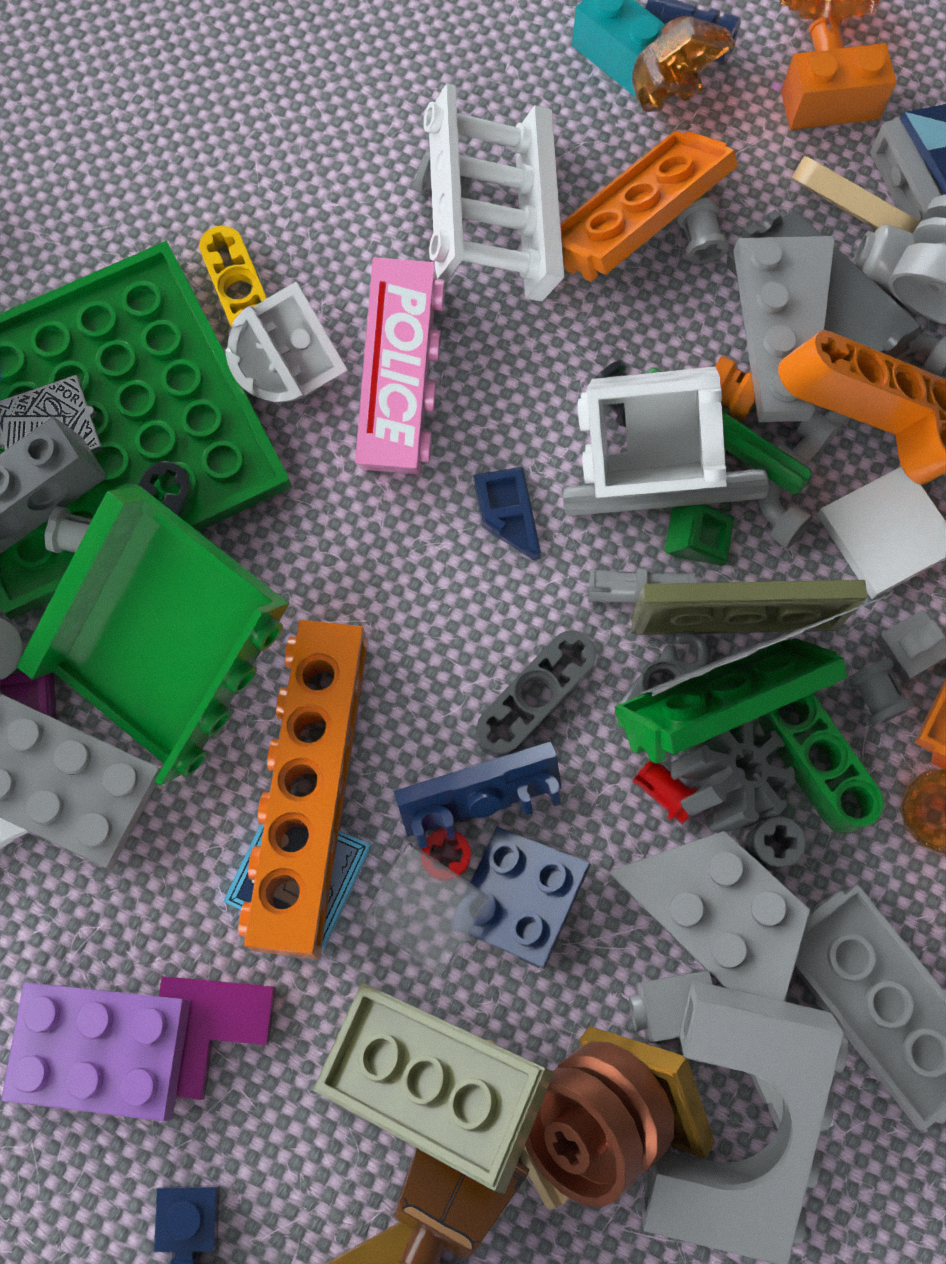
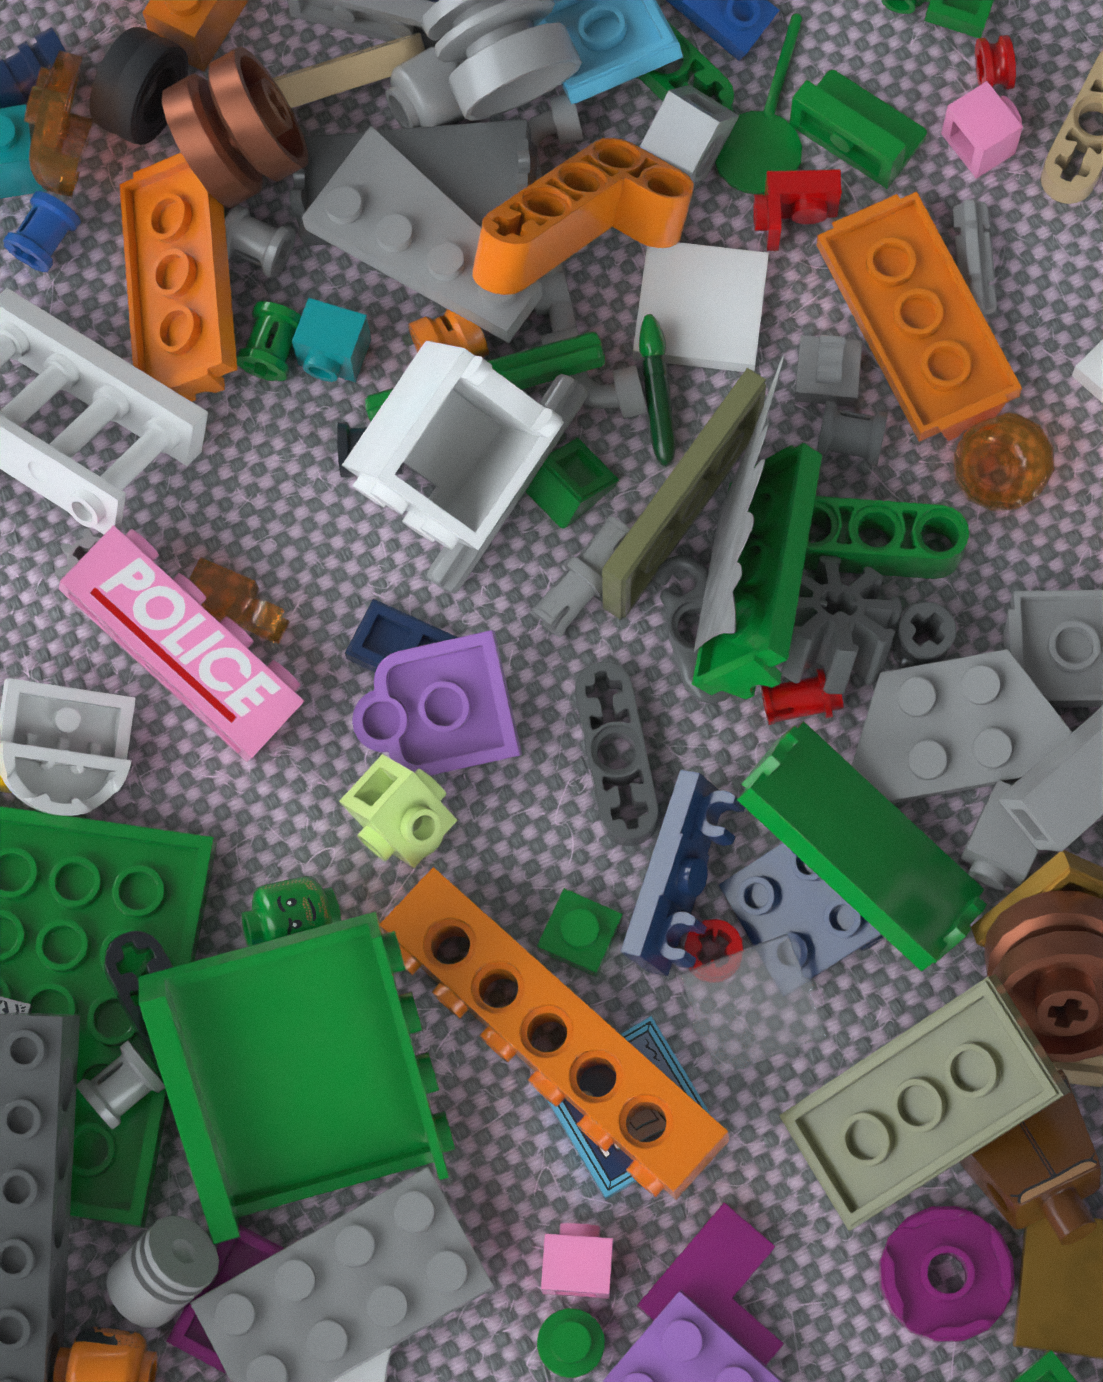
camera: 50 degrees left, 0 degrees up
none -> blue bush [3,191,81,273]
none -> black tyre [89,27,188,145]
none -> copper wheel [162,46,308,209]
none -> clear orange plate [189,557,290,644]
none -> green bush [236,301,301,381]
none -> green head [241,876,342,946]
none -> teal plate [292,298,372,383]
none -> yellowish green brick [339,754,458,868]
none -> medium lavender plate [352,630,522,775]
none -> green plate [537,888,623,977]
none -> green plate [537,1308,605,1378]
none -> bright pink plate [541,1223,613,1299]
none -> dark green piece [639,314,676,467]
none -> green brick [737,721,987,972]
none -> magenta tile [879,1206,1014,1342]

